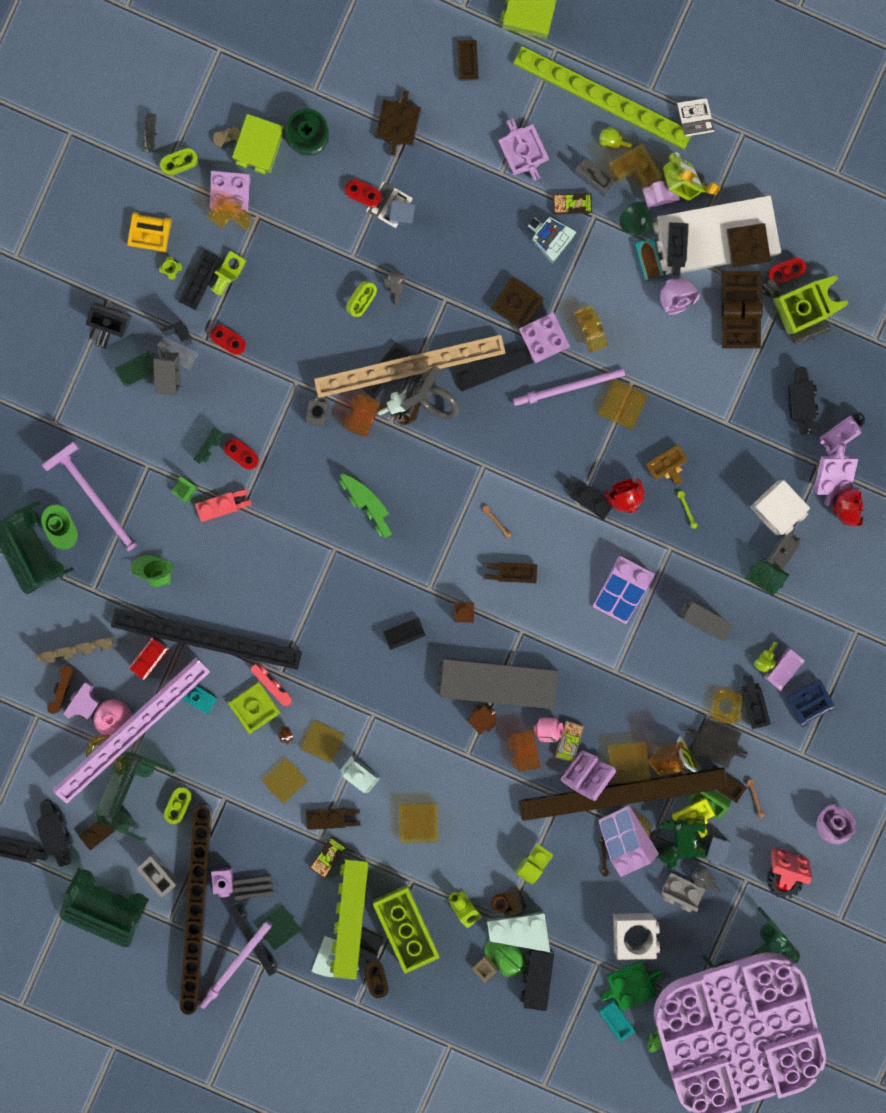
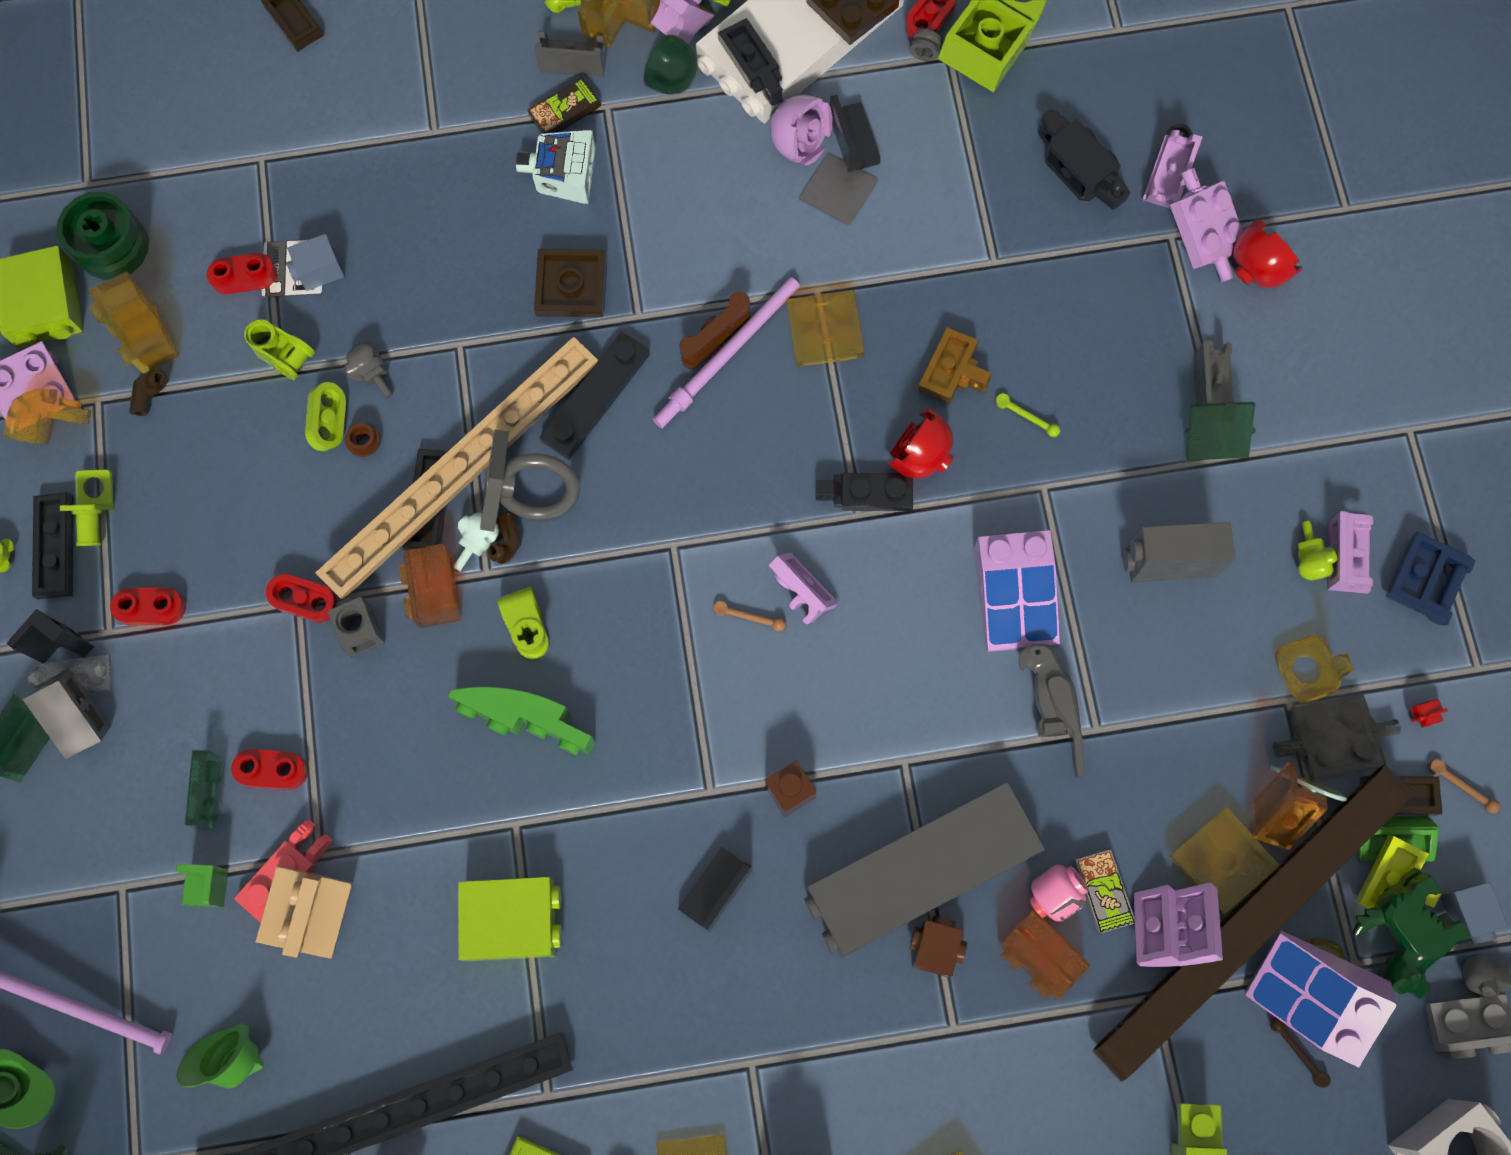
camera: 30 degrees left, 15 degrees down
coral hinge [250,664,292,706] -> none
dark brown plate [375,90,421,156] -> none
dark brown hinge [483,562,537,583] -> none
lavender plate [498,118,549,182] -> none
lavender hinge [519,312,570,363] -> none
clear yellow brick [574,305,608,353] -> none
tile [634,238,664,281] -> none
dark brown plate [721,271,763,349] -> none
black hinge [742,674,771,730] -> none
white brick [750,480,810,535] -> none
clear smoke axle [791,321,831,345] -> none
none -> clear yellow brick [88,272,180,374]
none -> dark brown arm [129,369,167,416]
none -> lime piece [244,319,315,381]
none -> tan bracket [255,865,353,959]
none -> red plate [266,574,338,623]
none -> reddish brown plate [345,423,381,457]
none -> lime brick [458,877,562,961]
none -> lime piece [497,586,549,660]
none -> reddish brown plate [679,291,750,369]
none -> lavender plate [769,553,839,624]
none -> flat silver sticker [799,153,878,225]
none -> black panel [830,94,880,172]
none -> dark grey animal [1018,644,1084,777]
none -> red plate [1409,698,1448,728]

